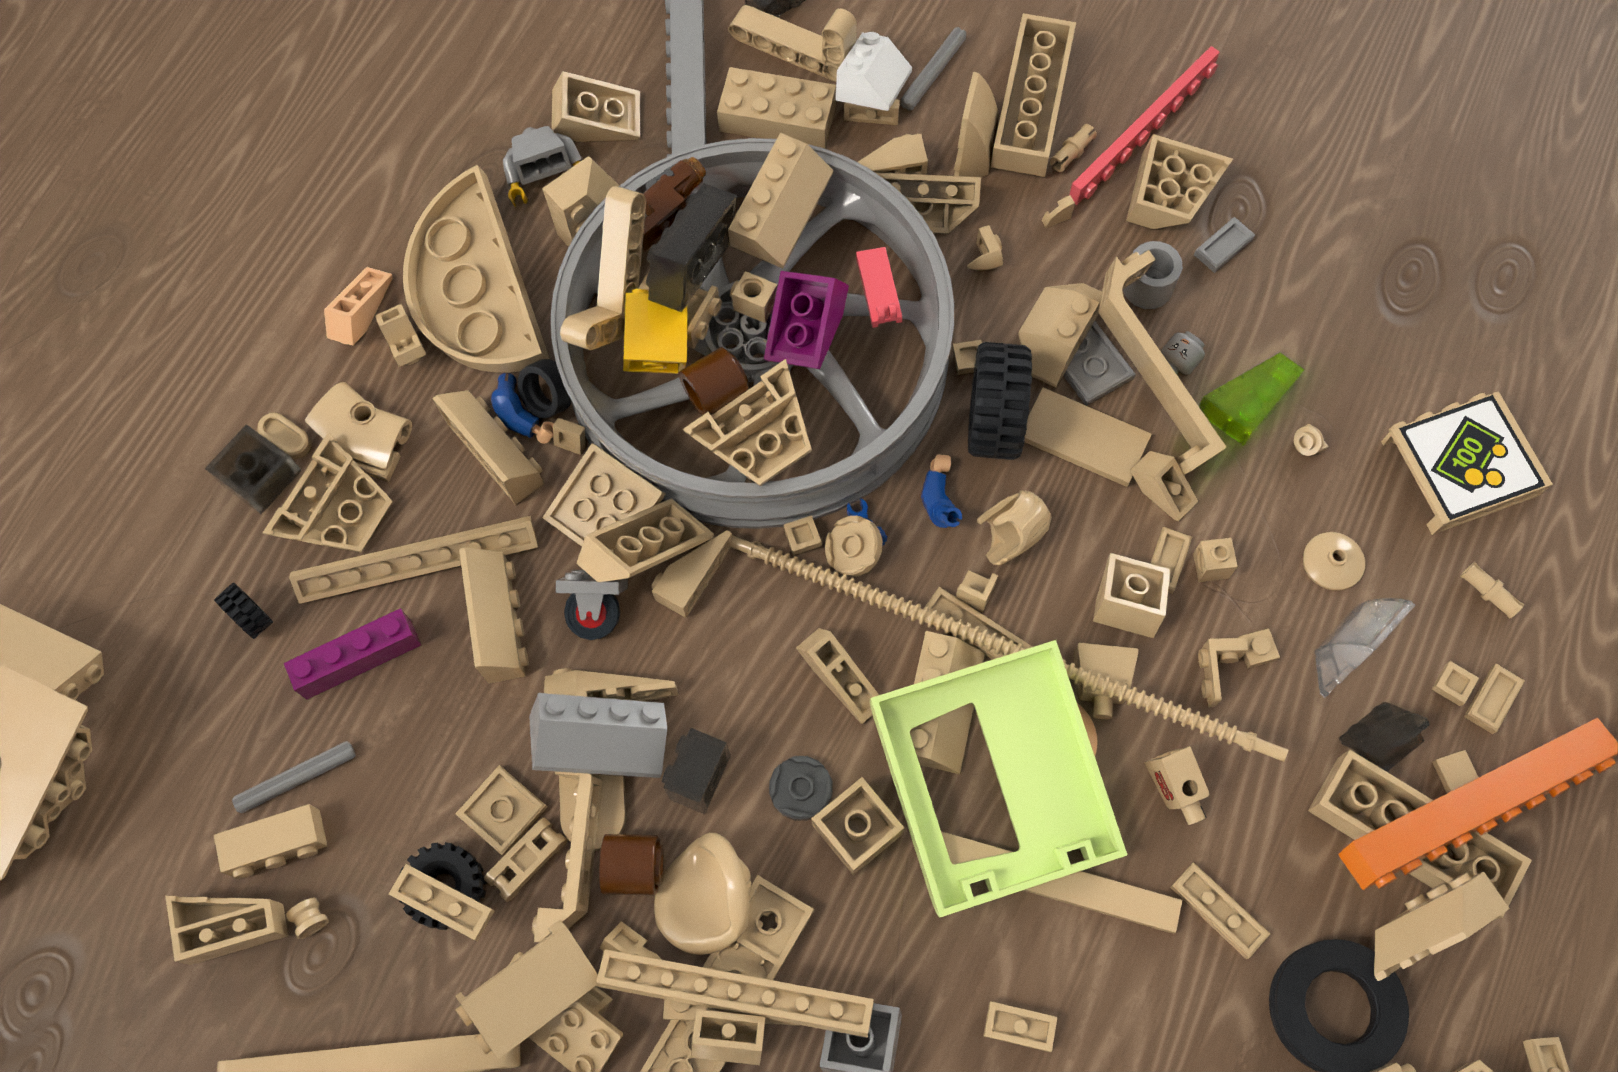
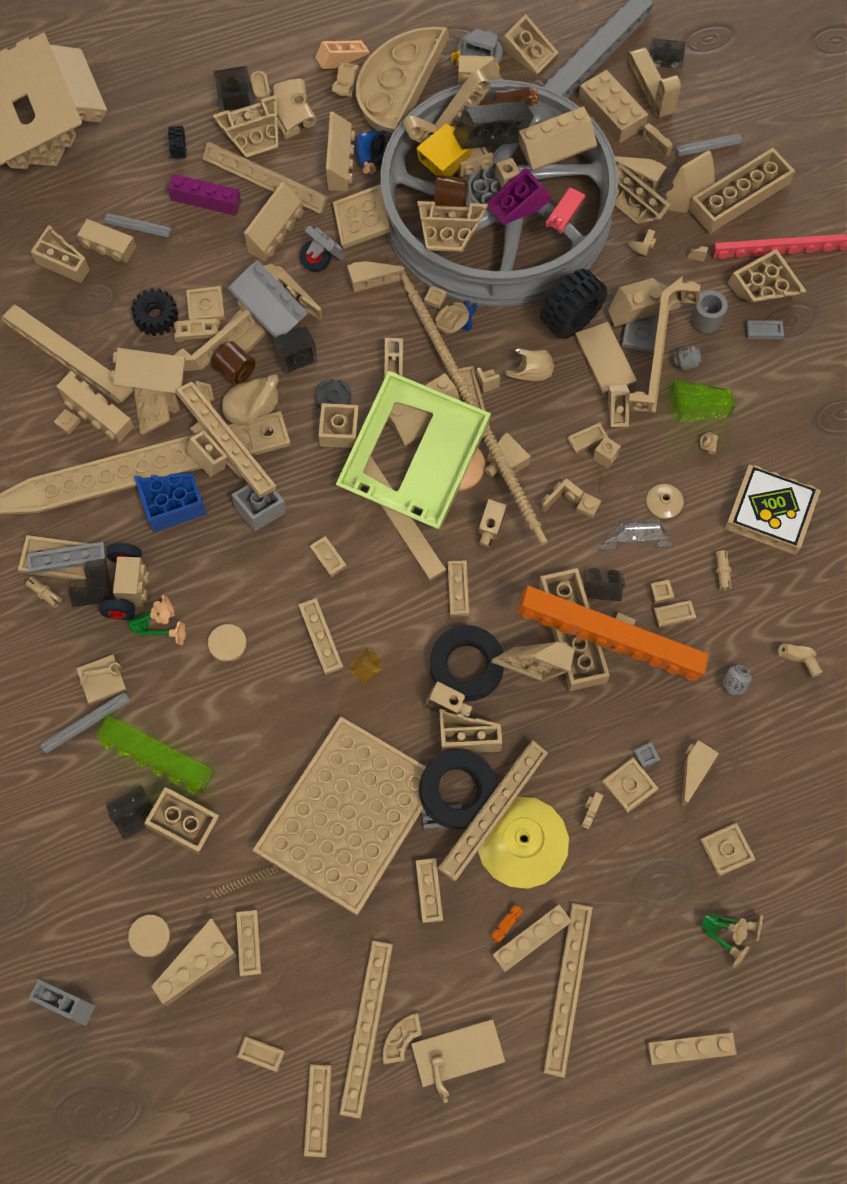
camera: 40 degrees right, 0 degrees up
tan wheel [286,897,329,939] -> none
tan plate [389,864,494,942] -> none
tan plate [553,418,586,455] -> none
tan slope [576,498,714,582] -> none
white slope [836,32,912,111] -> none
blue arm [921,454,963,528] -> none
tan pin [1050,124,1097,172] -> none
tan slope [1093,553,1170,638] -> none

